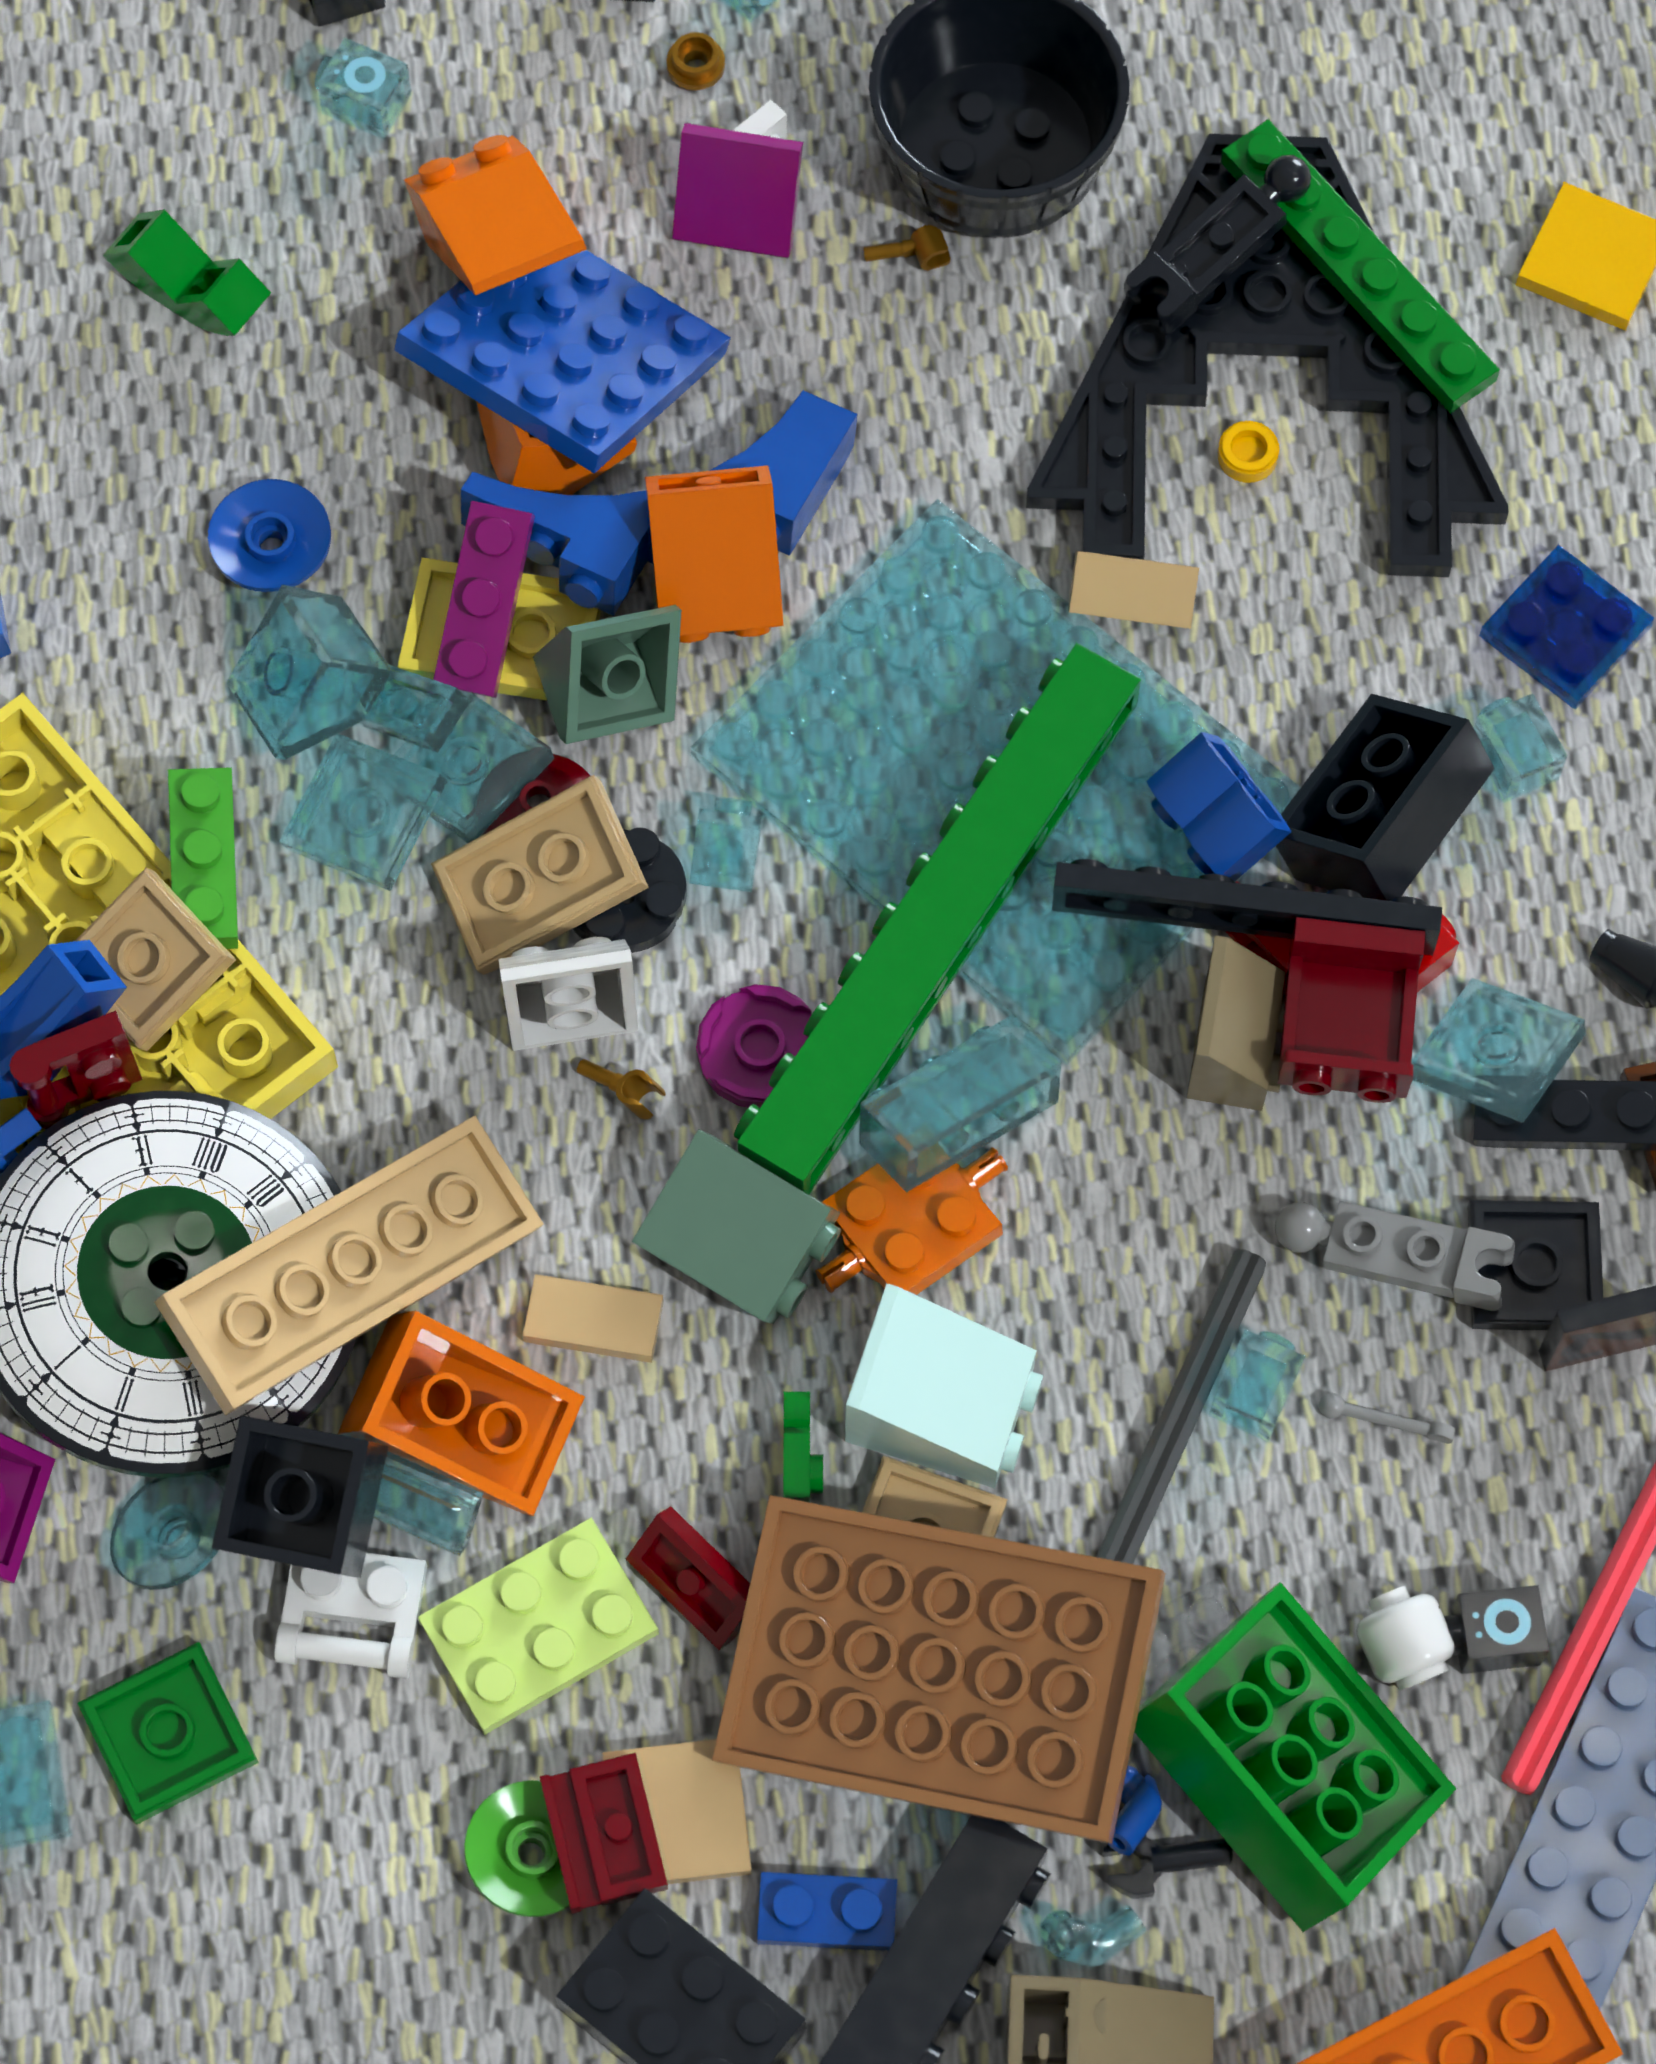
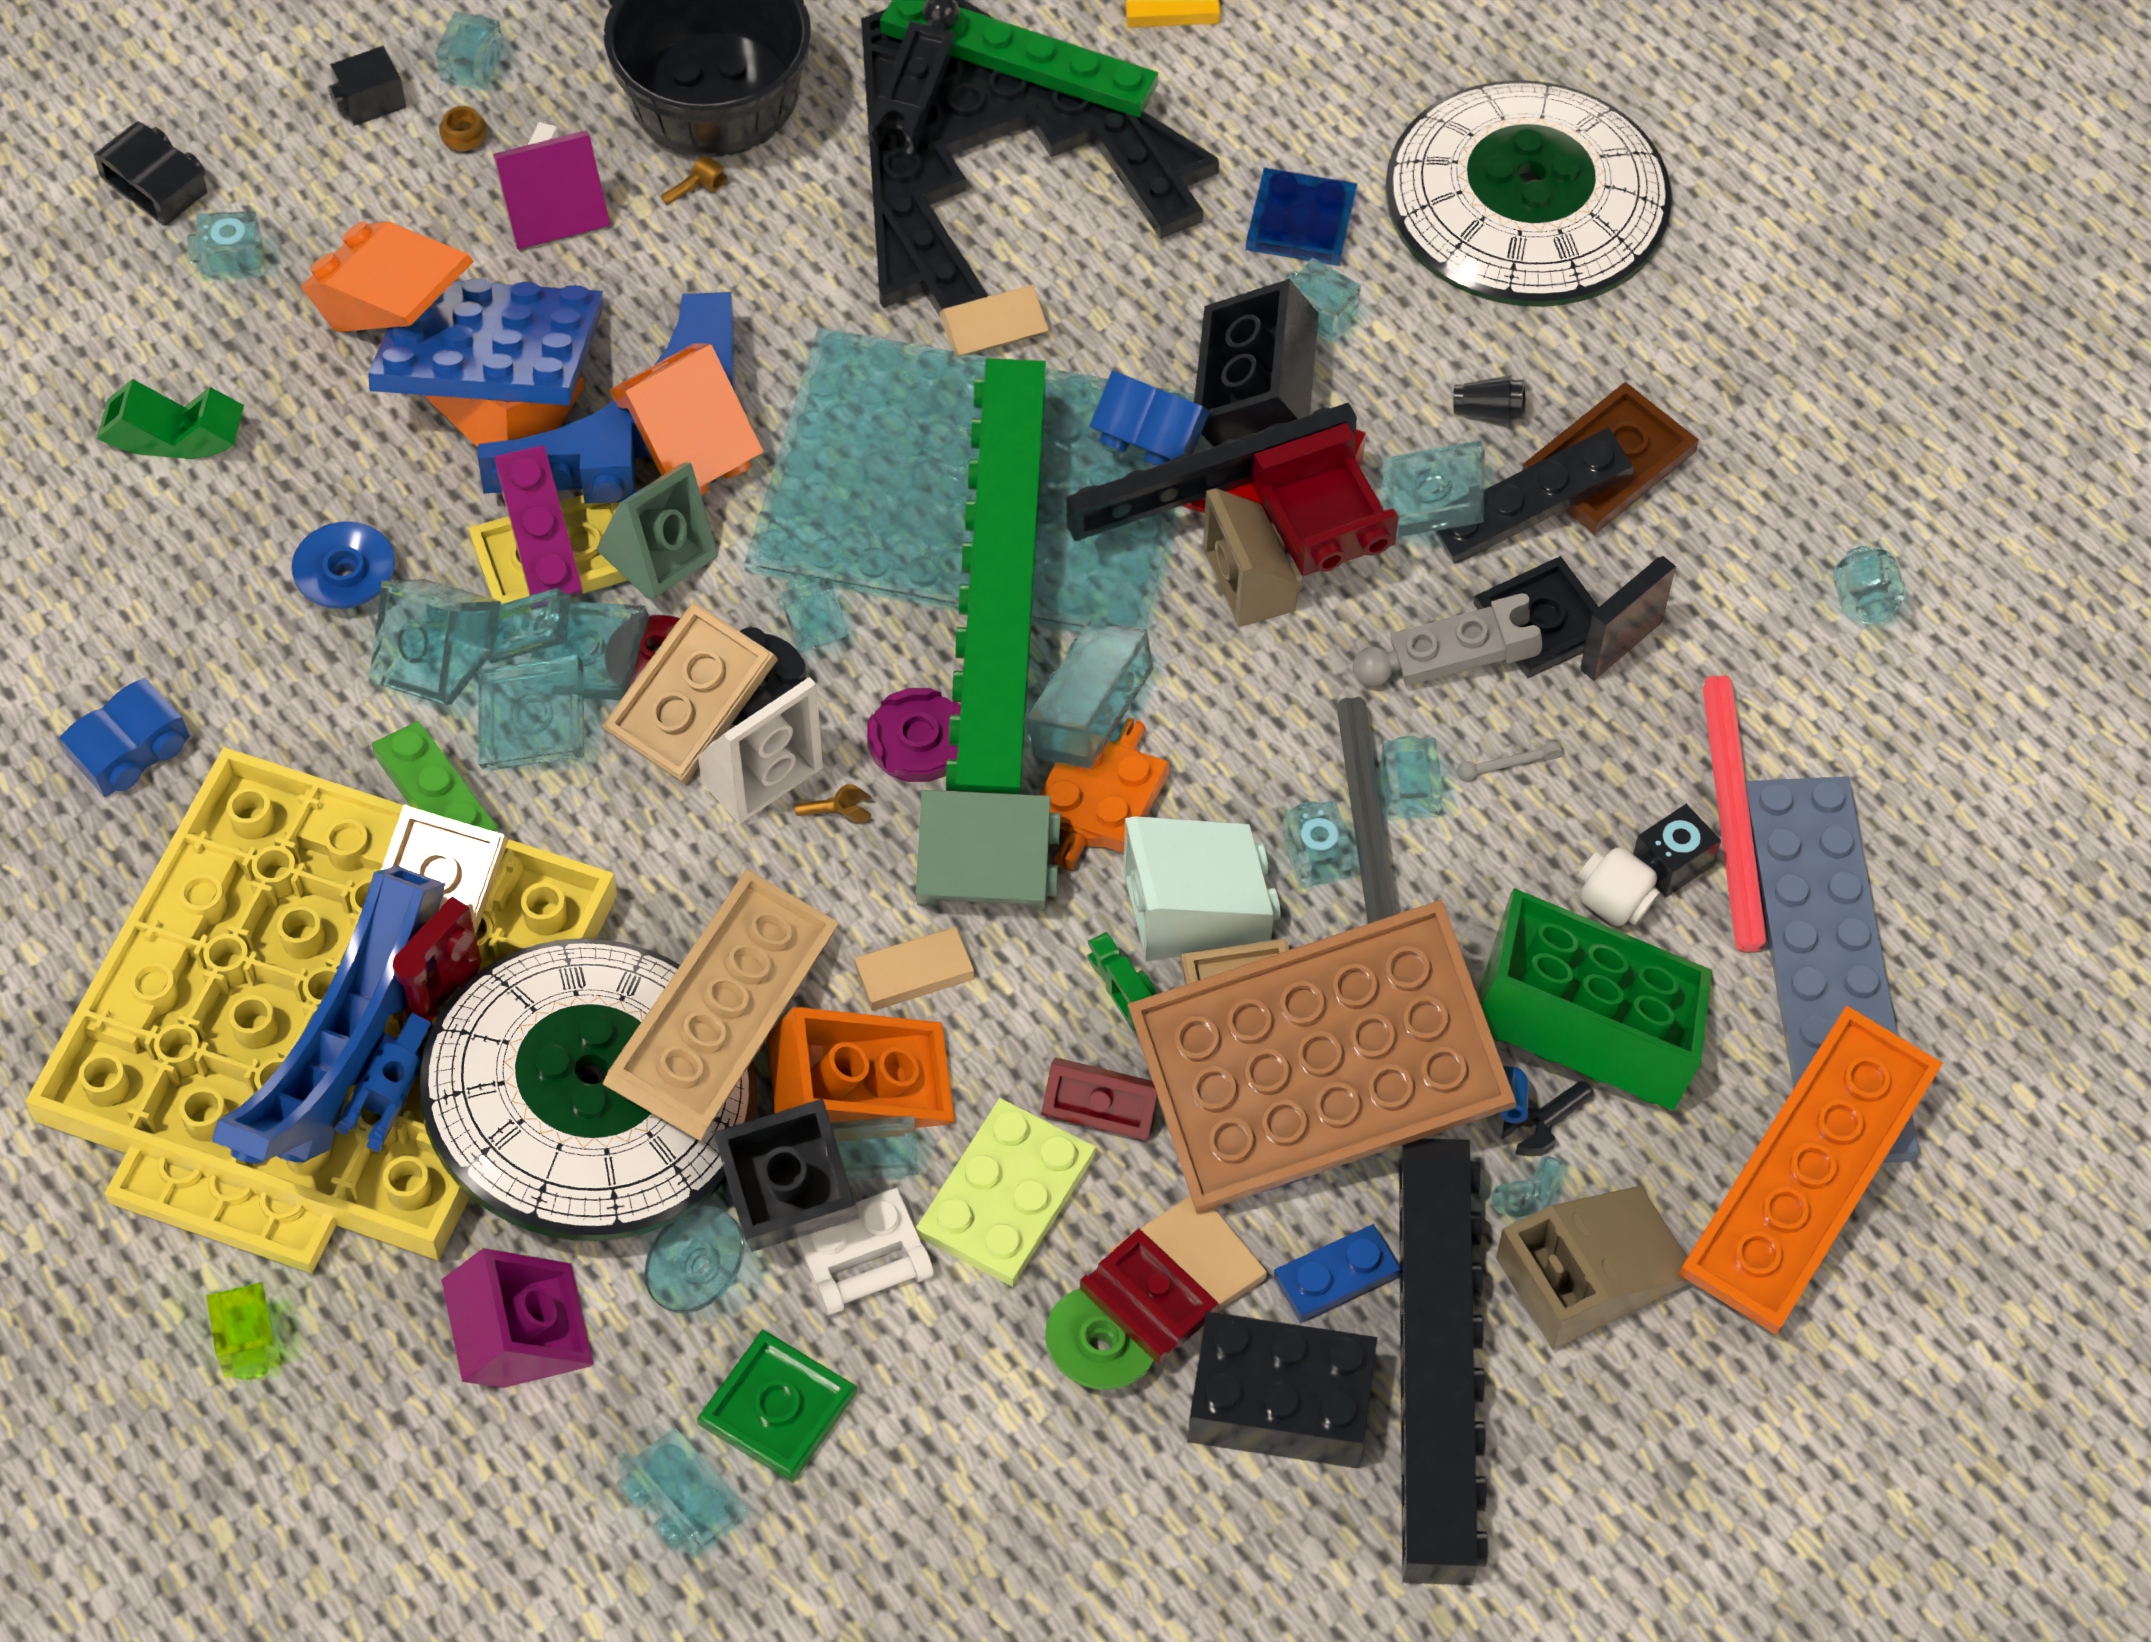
camera: 30 degrees left, 10 degrees down
yellow tile [1217,421,1279,483] -> none
none -> clear light blue brick [1282,800,1353,889]

